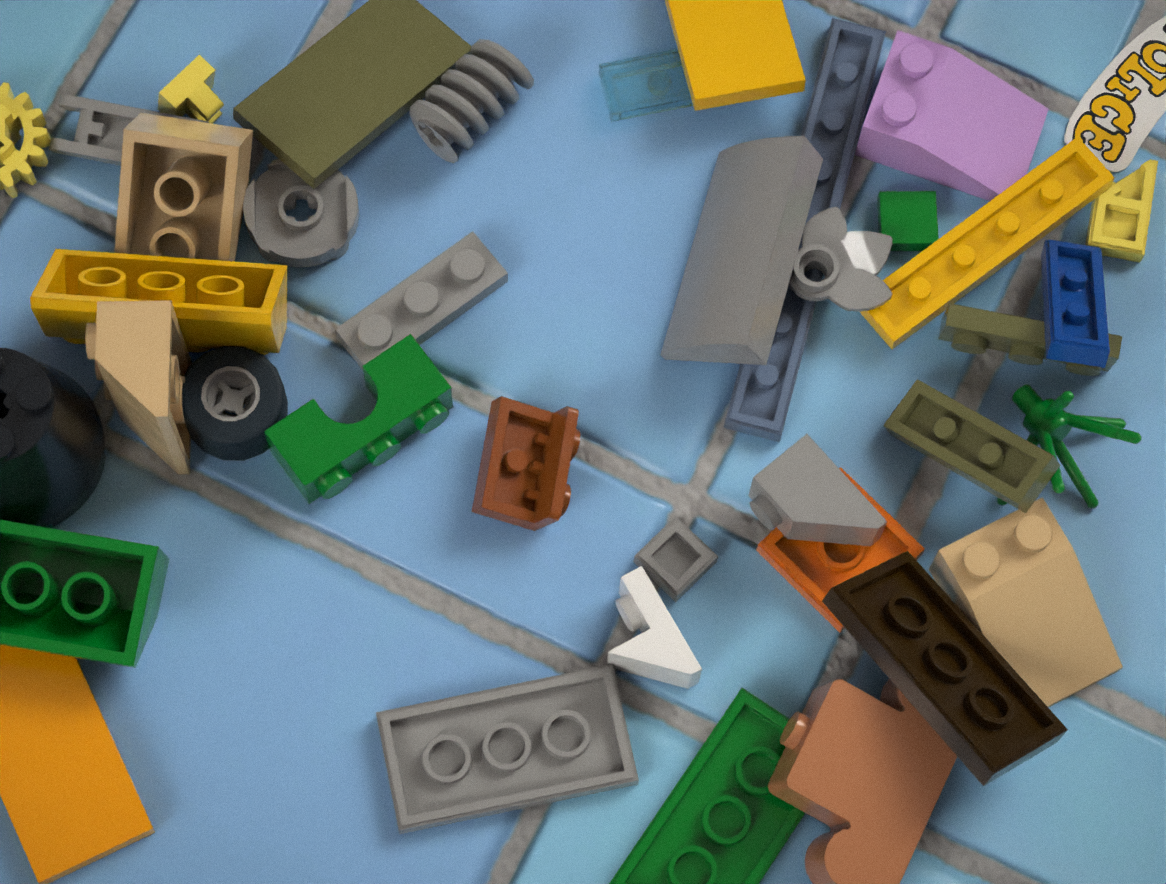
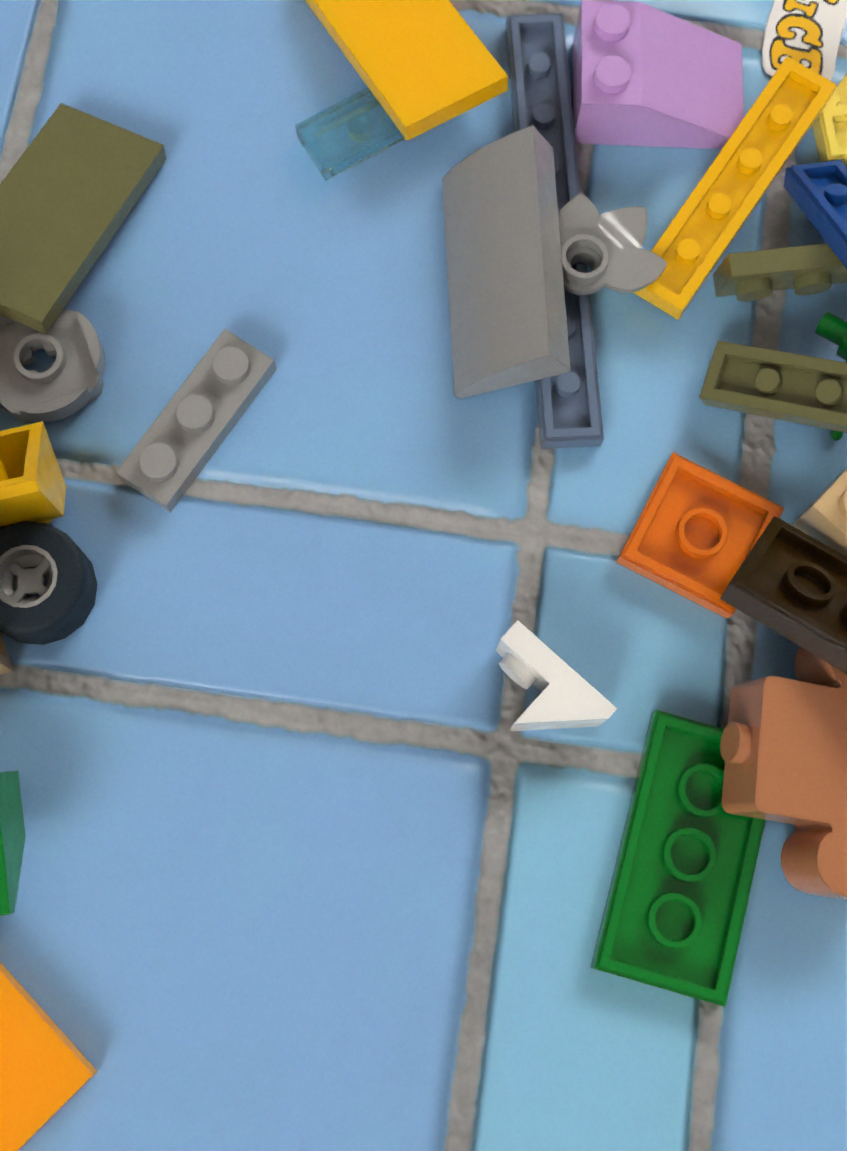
camera: 20 degrees left, 5 degrees up
green arch [264,334,453,504] -> none
light grey tile [376,664,639,834] -> none
light grey piece [409,39,534,163] -> none
dark orange bracket [472,396,580,531] -> none
light grey tile [633,516,718,602] -> none
light grey slope [748,434,887,546] -> none
green tile [877,191,939,251] -> none

